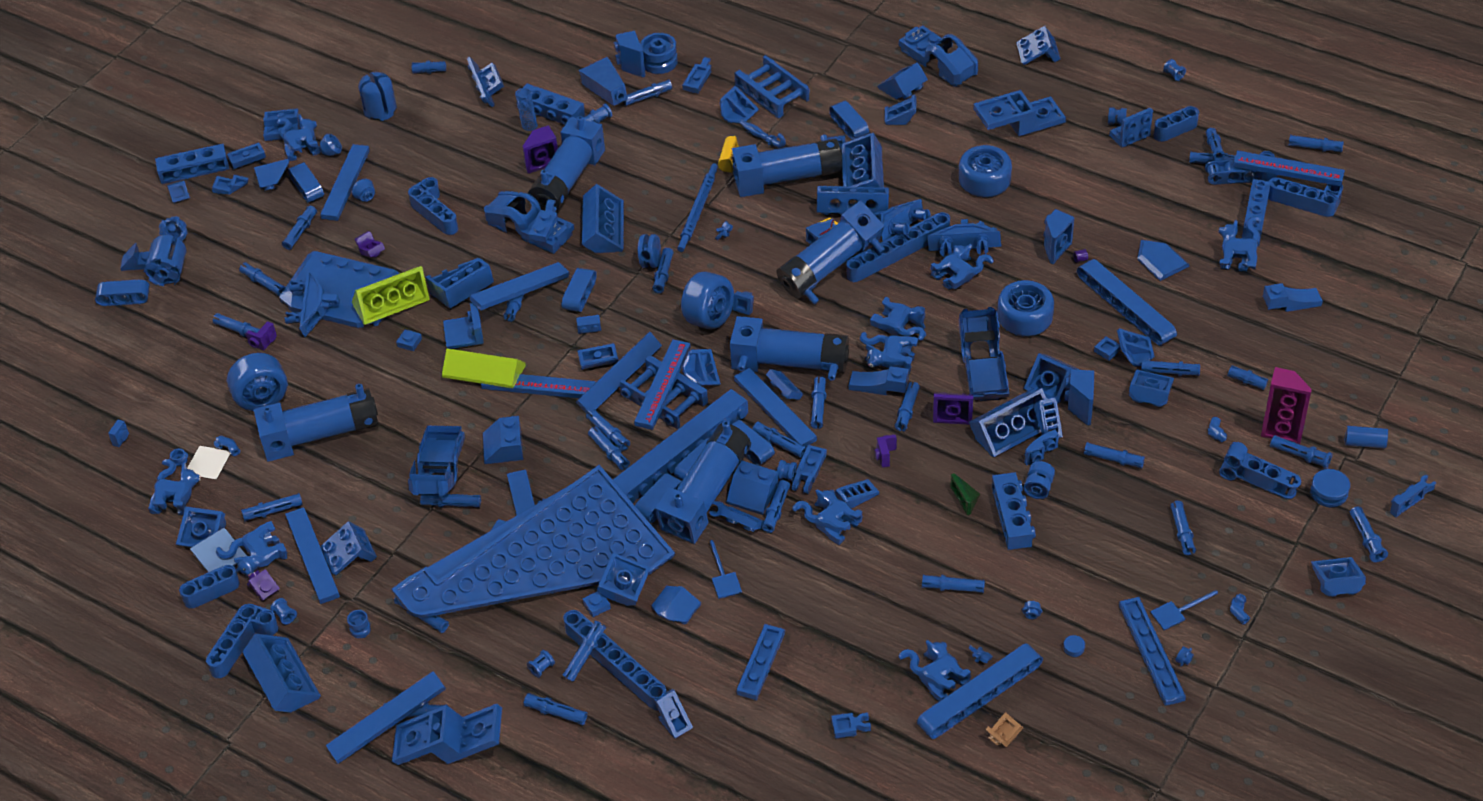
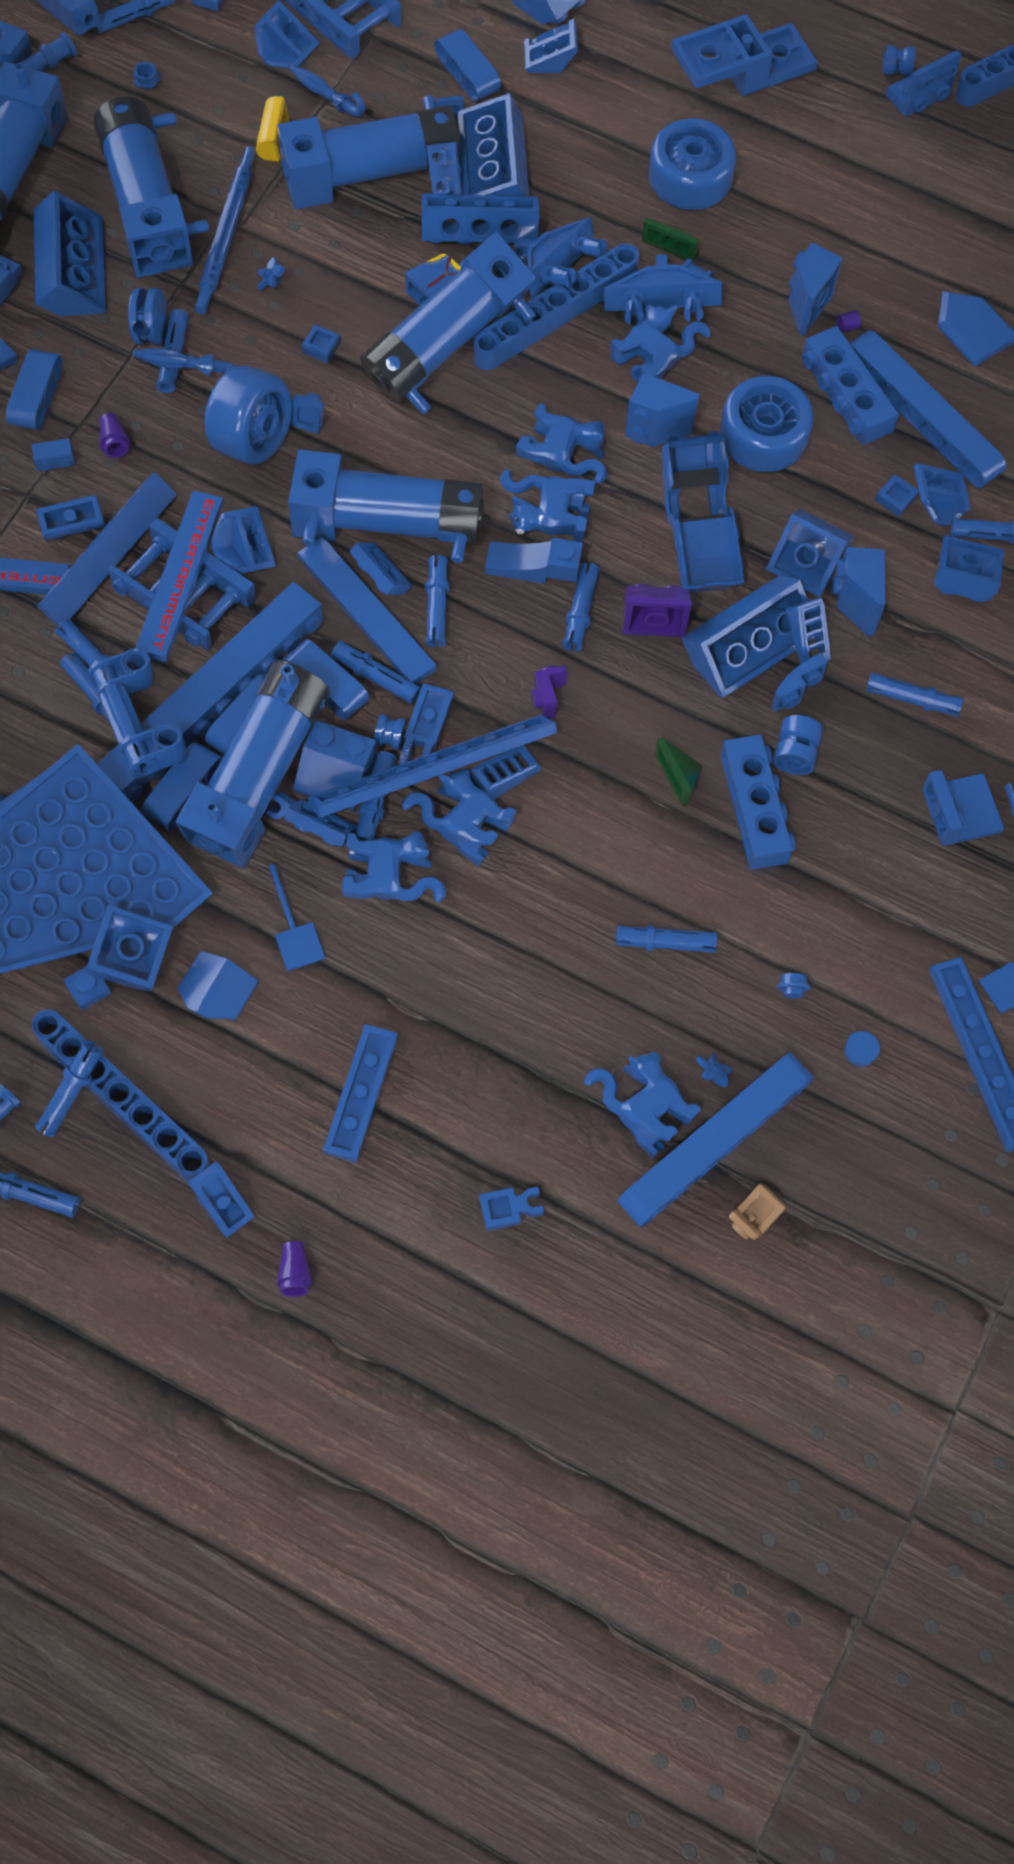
camera: 10 degrees left, 20 degrees up
none -> blue piece [88,648,187,778]
none -> blue piece [94,96,209,278]
none -> dark purple cone [100,413,130,459]
none -> blue plate [133,62,160,90]
none -> blue piece [133,348,237,376]
none -> dark purple cone [277,1241,312,1297]
none -> blue tile [301,324,341,363]
none -> blue tile [307,715,557,817]
none -> blue animal [342,831,446,902]
none -> blue hips [427,142,463,195]
none -> blue slope [625,373,700,447]
none -> dark green slope [642,218,699,261]
none -> blue brick [802,326,899,446]
none -> blue bracket [922,770,1004,846]

